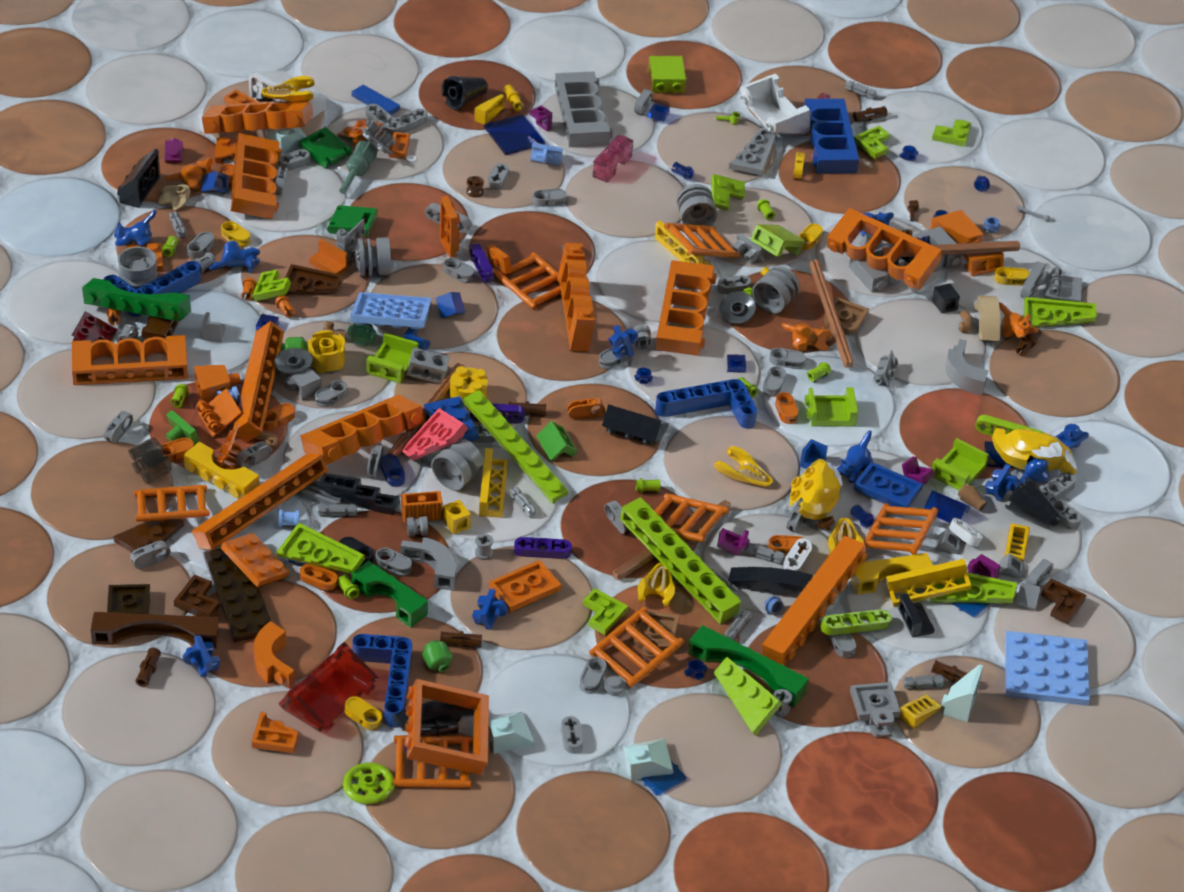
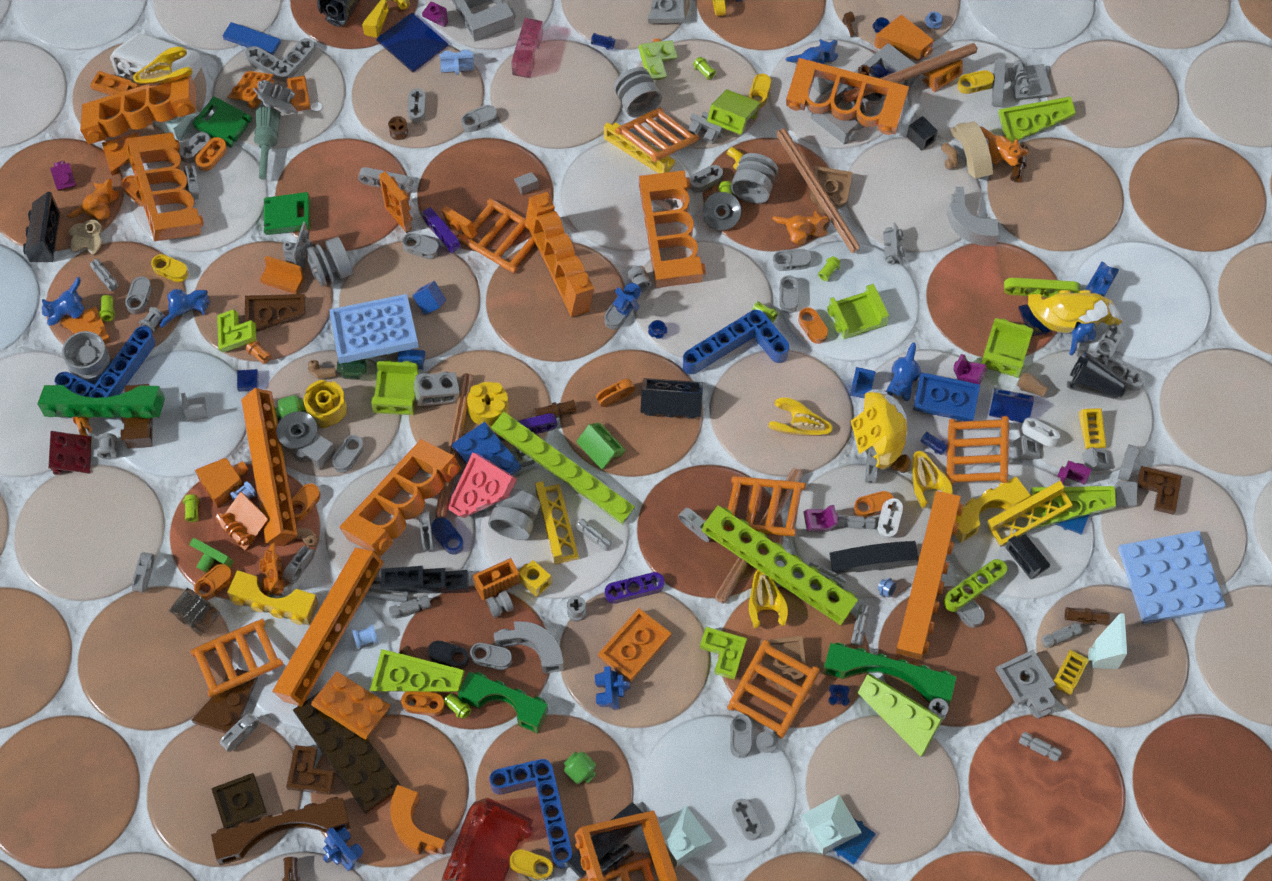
camera: 15 degrees left, 20 degrees up
orange fence [72,335,188,385] -> none
blue panel [201,171,229,193] -> none
orange pin [241,277,257,301] -> none
reddish brown pin [440,631,482,647] -> none
lime pin [636,478,661,493] -> none
clear blue plate [726,354,746,373] -> none
blue hips [985,464,1020,501] -> none
none -> orange plate [195,137,227,171]
none -> light grey axle [1019,732,1062,761]

